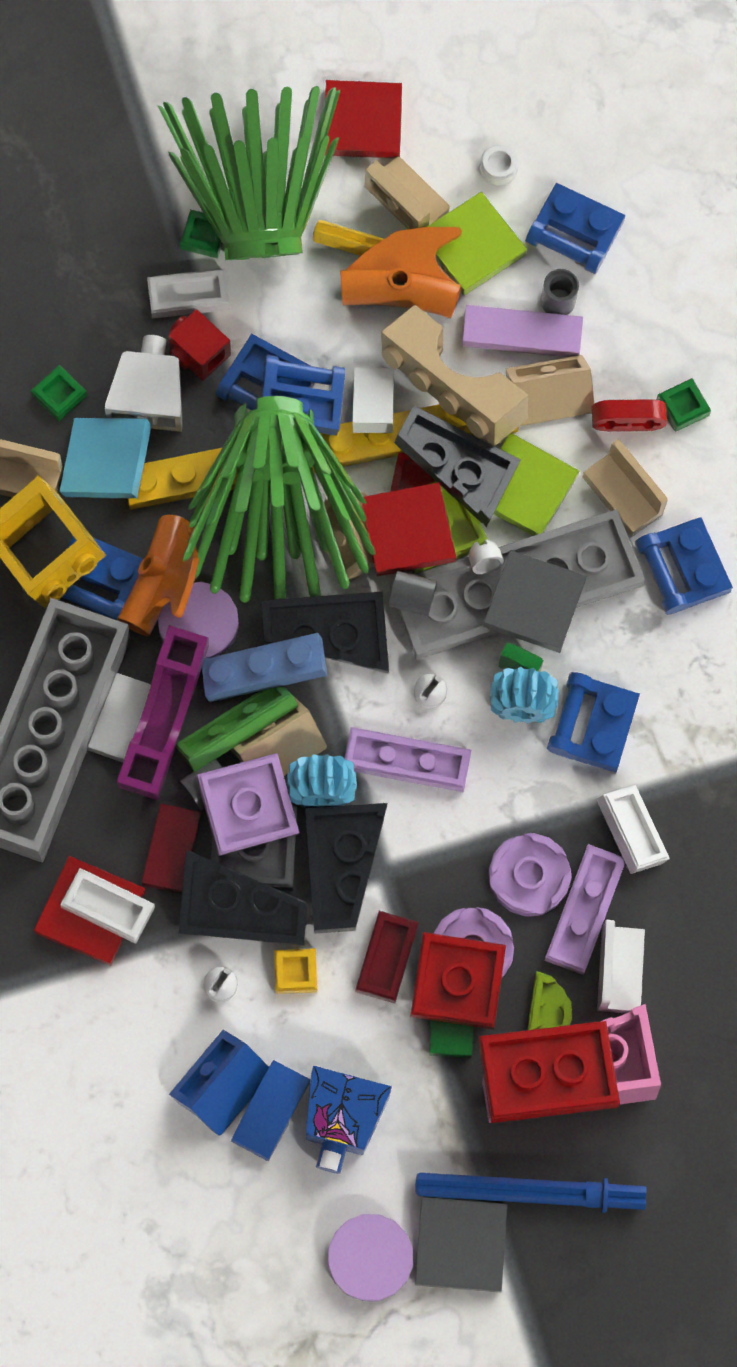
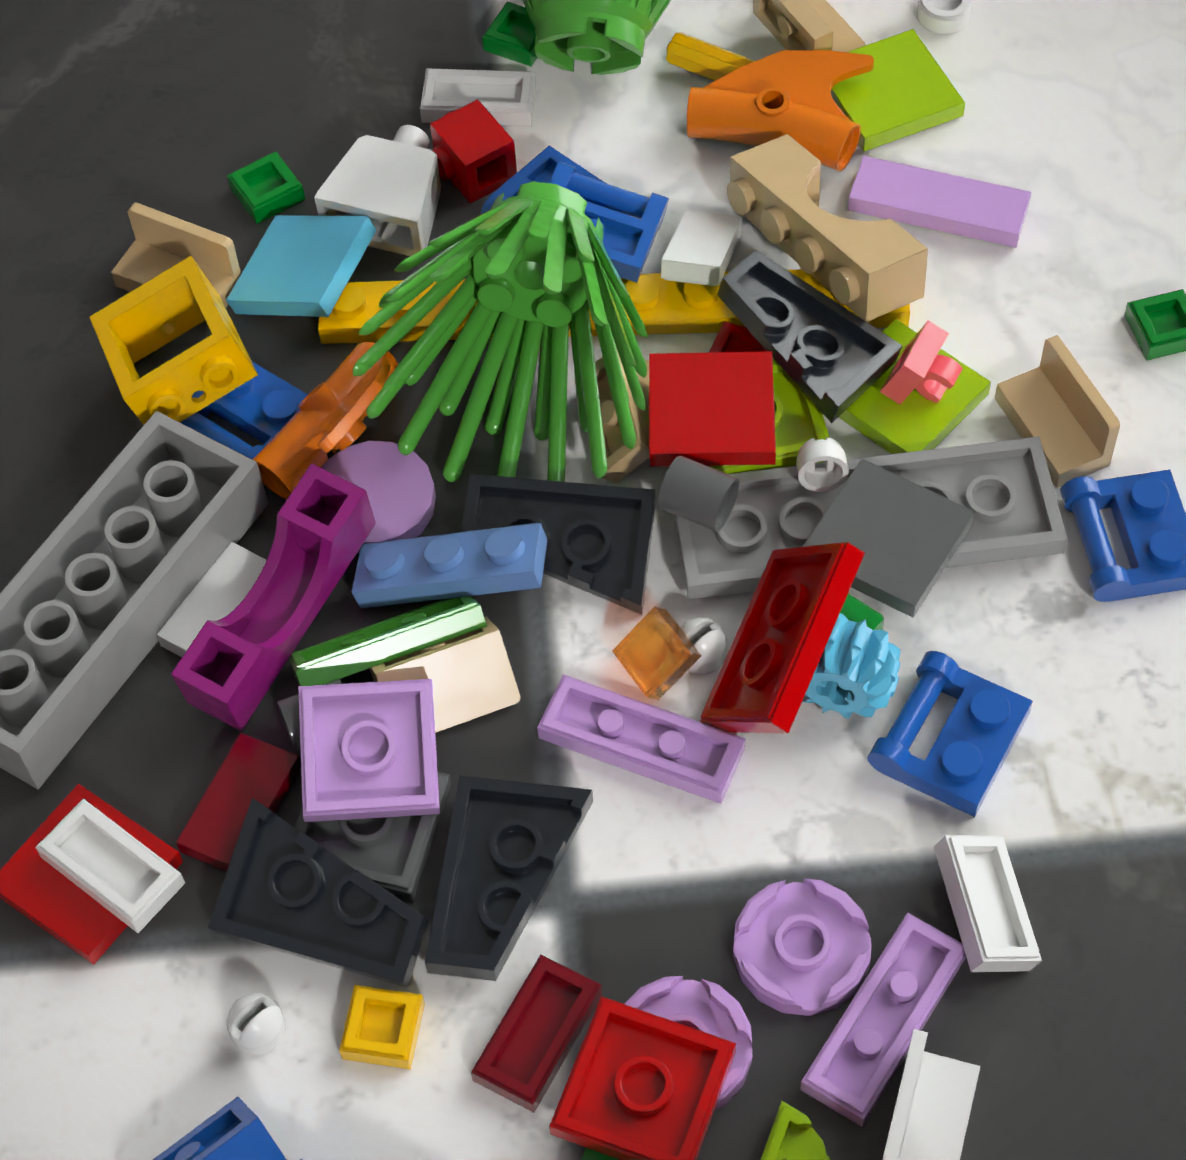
camera: 20 degrees right, 15 degrees down
medium azure gear [287,754,357,808] -> none
tan panel [505,355,594,426] -> none
blue plate [525,183,626,274] -> none
dark grey beam [541,269,579,315] -> none
red beam [591,399,667,432] -> none
none -> clear orange tile [612,606,702,700]
none -> red tile [700,542,865,733]
none -> coral tile [880,320,963,405]

